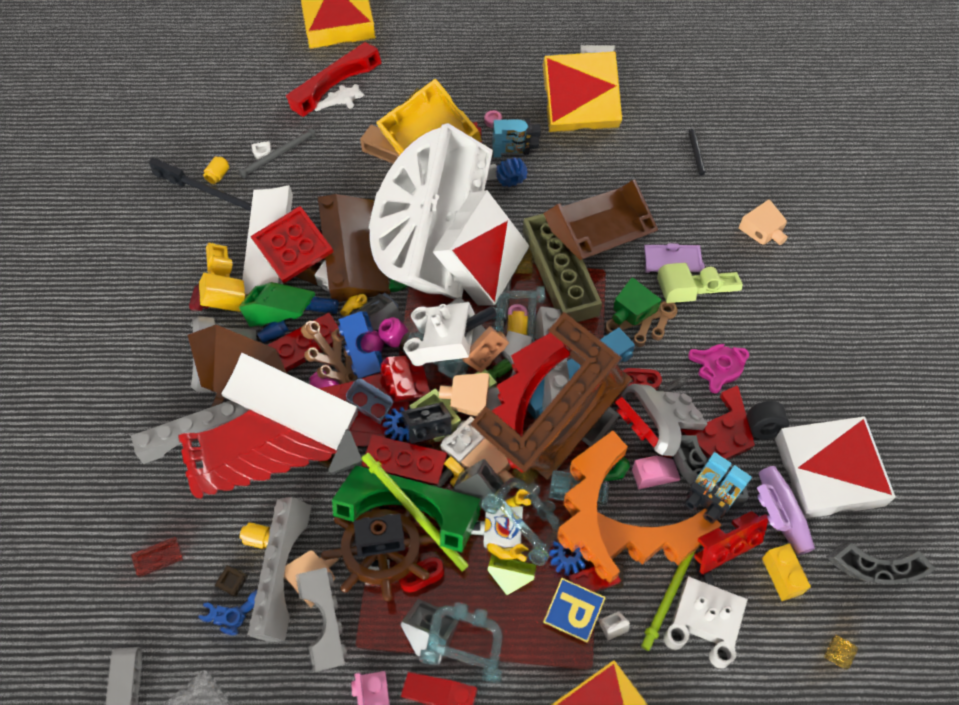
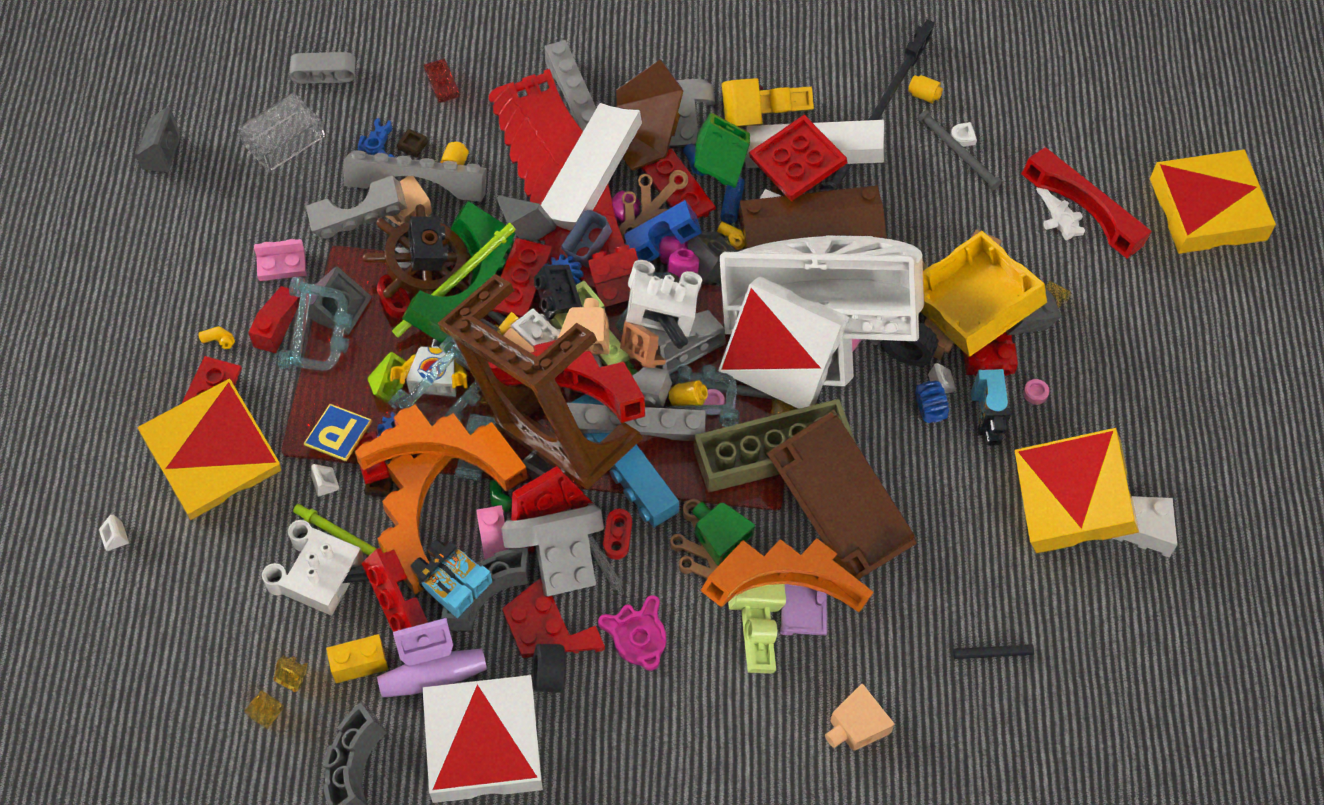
camera: 90 degrees right, 0 degrees up
none -> clear yellow tile [273,655,308,693]
none -> orange arch [701,538,874,612]

